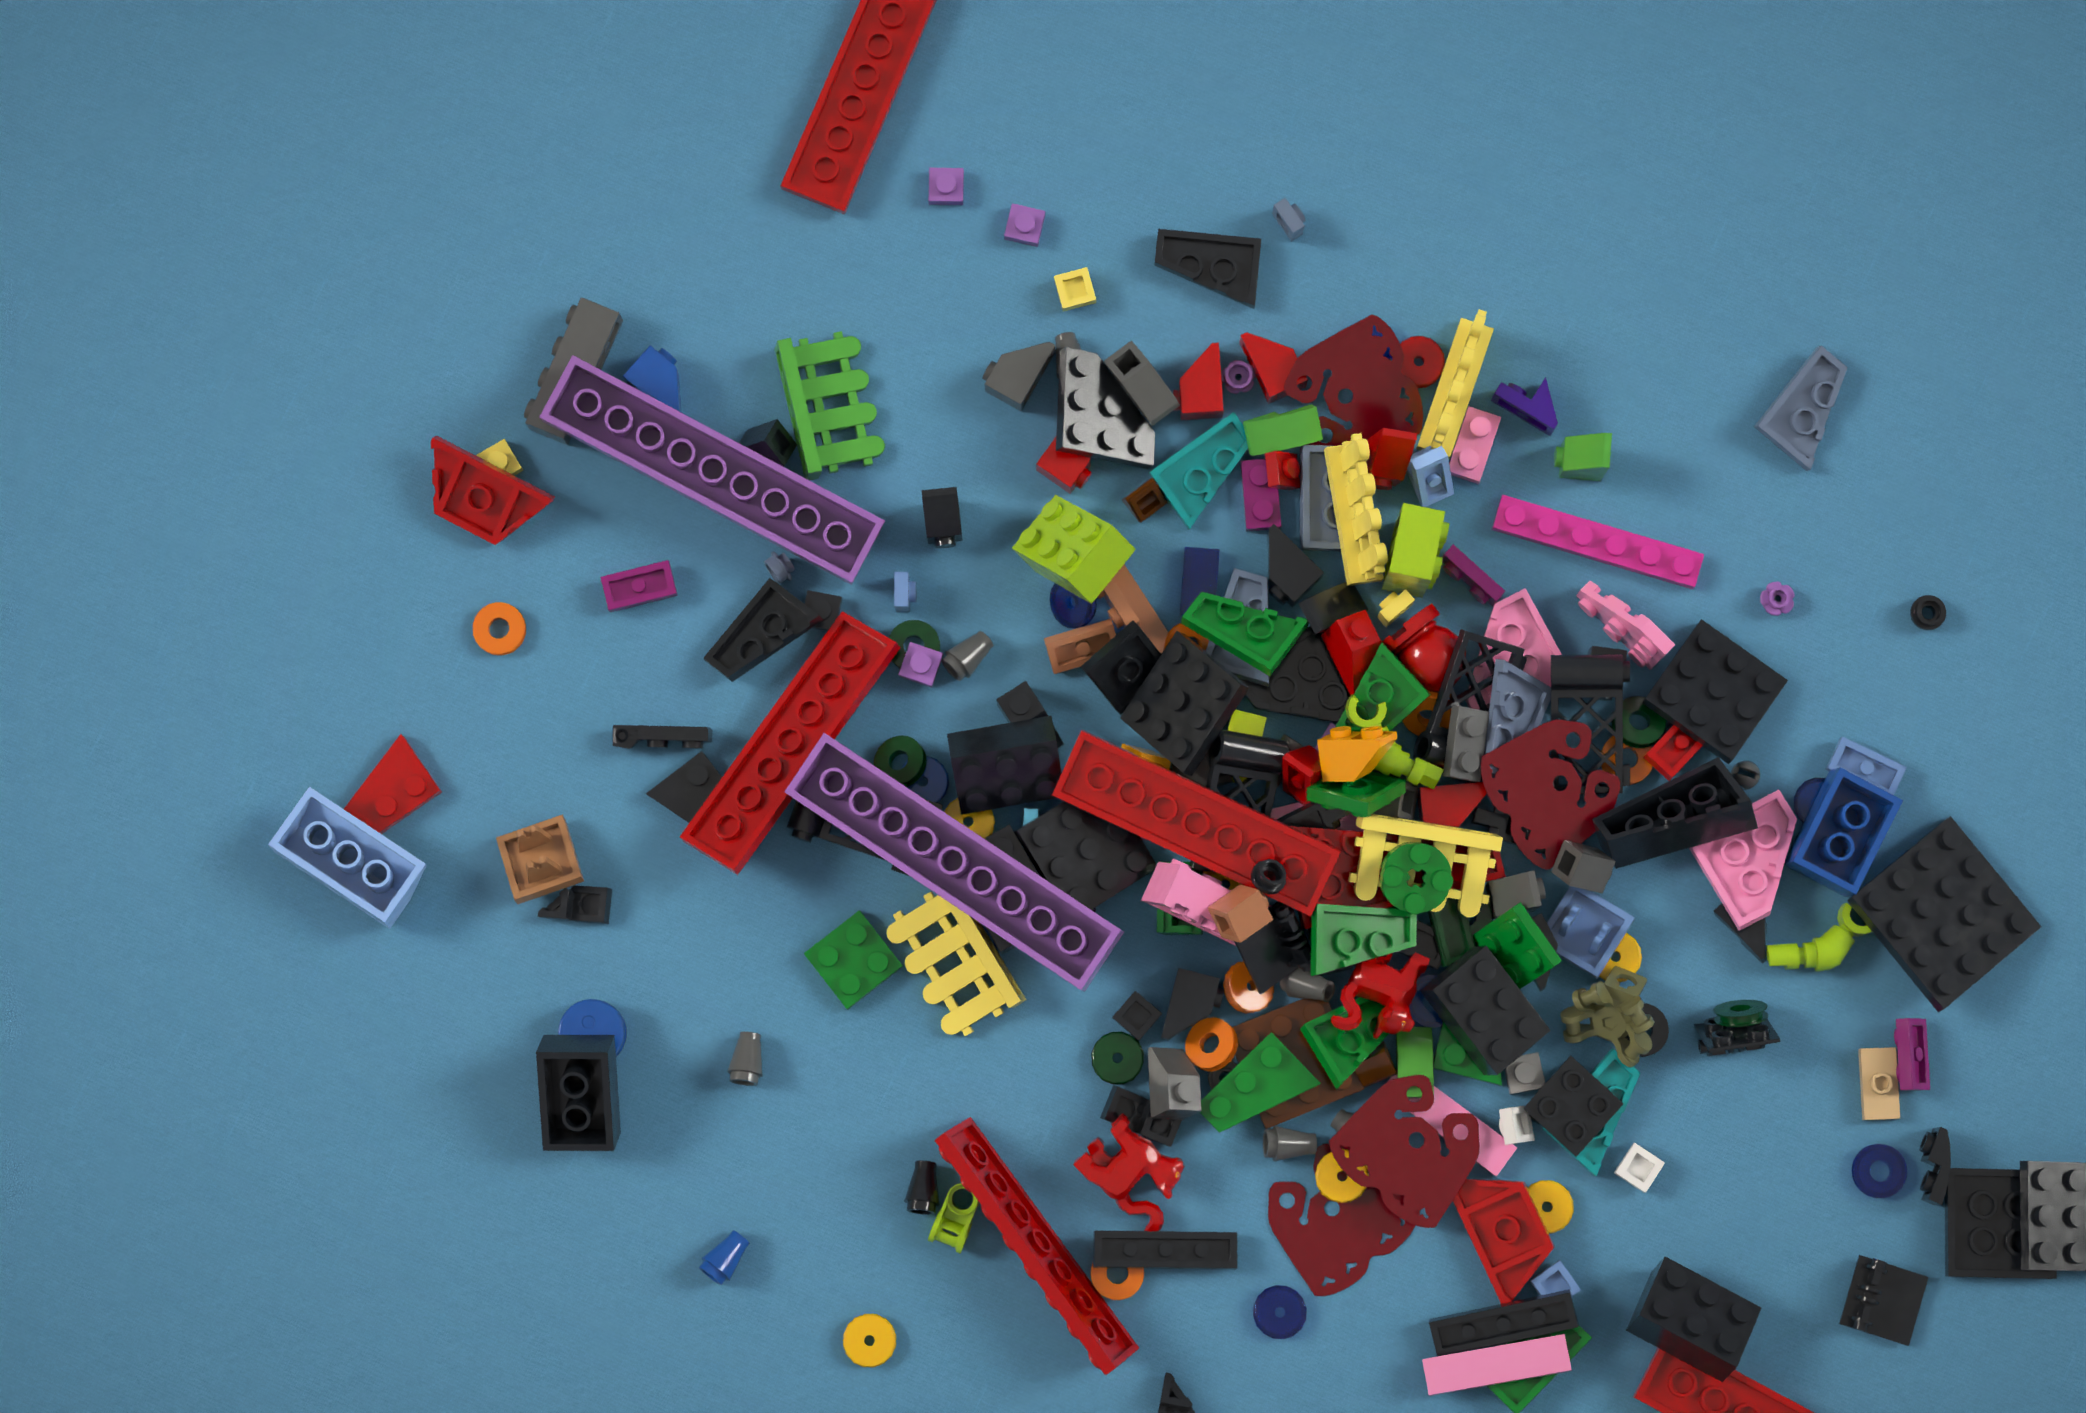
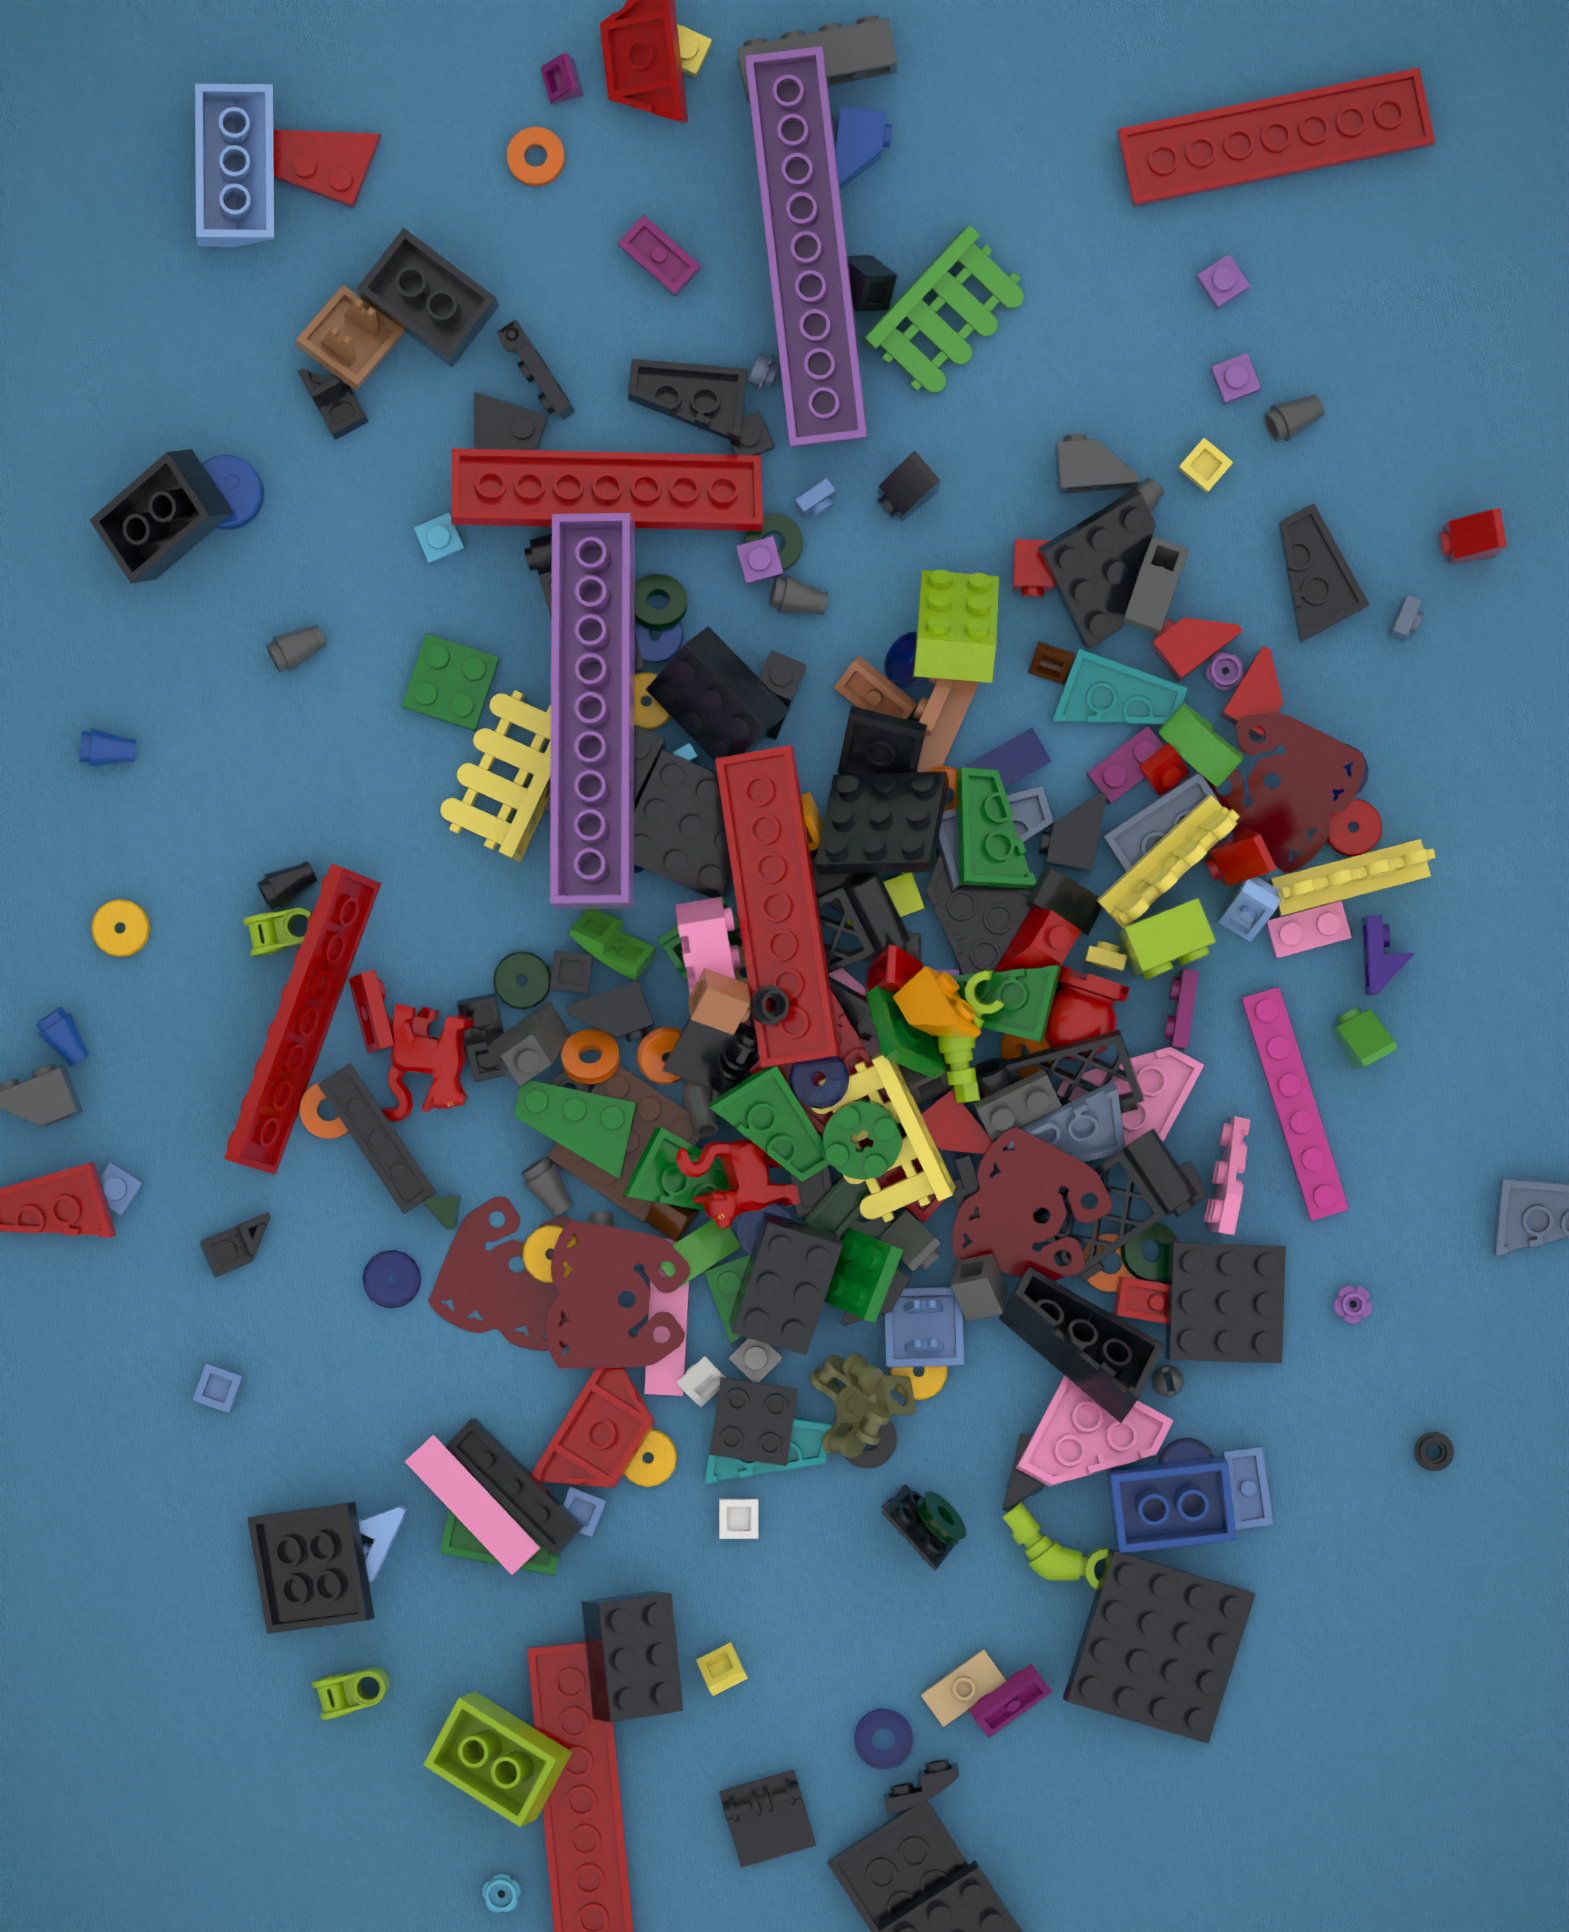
camera: 55 degrees right, 5 degrees up
none -> red plate [348,970,394,1054]
none -> black brick [357,228,499,367]
none -> medium azure plate [414,513,465,565]
none -> dark green slope [424,1196,461,1230]
none -> magenta slope [540,53,584,104]
none -> bright green slope [570,909,656,981]
none -> light yellow plate [696,1642,748,1696]
none -> clear blue piece [789,1056,849,1109]
none -> dark grey cone [1264,395,1324,441]
none -> red slope [1439,508,1507,564]

